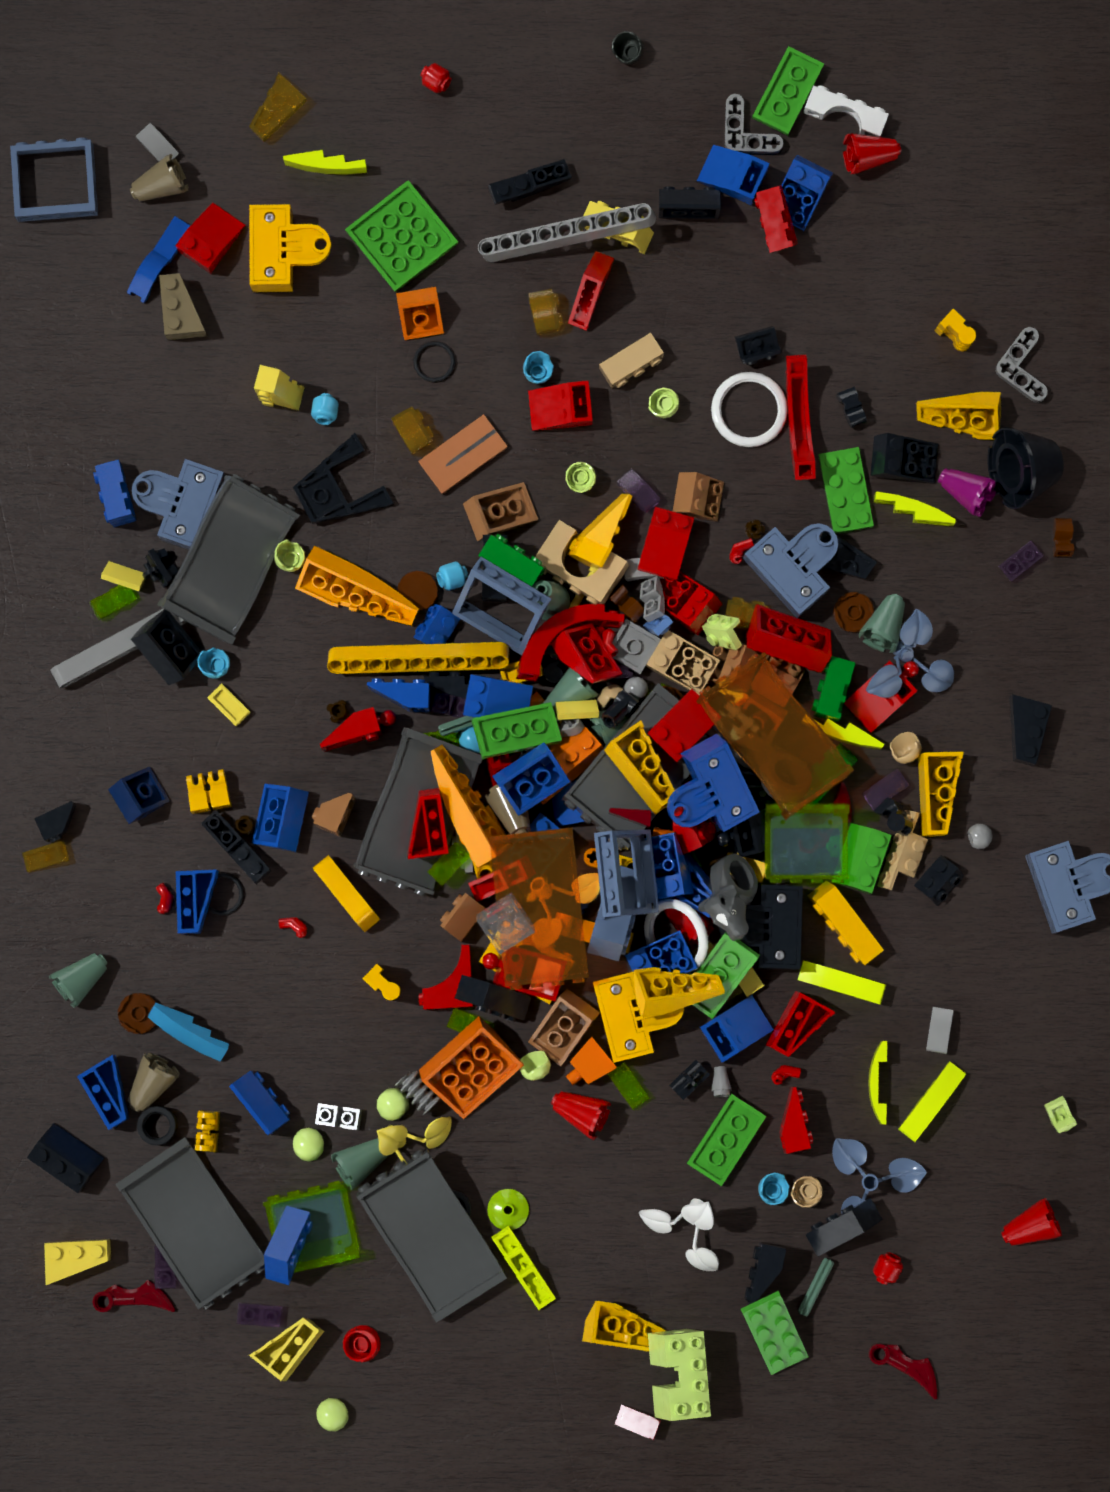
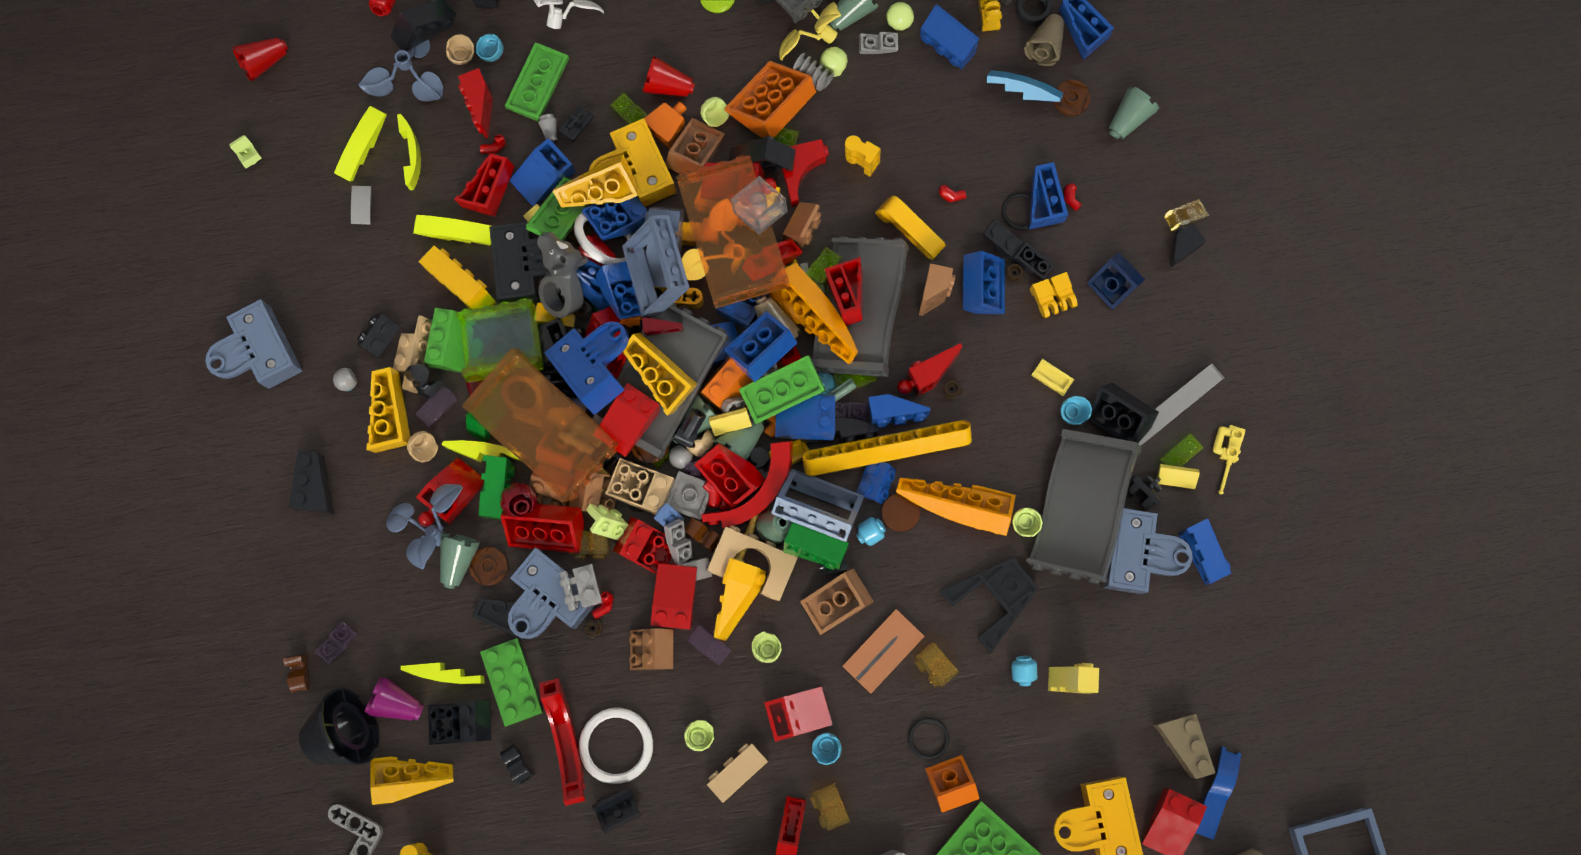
camera: 170 degrees right, 5 degrees down
none -> dark red plant [500,483,537,517]
none -> light grey plate [559,564,603,612]
none -> light yellow piece [1213,425,1245,494]

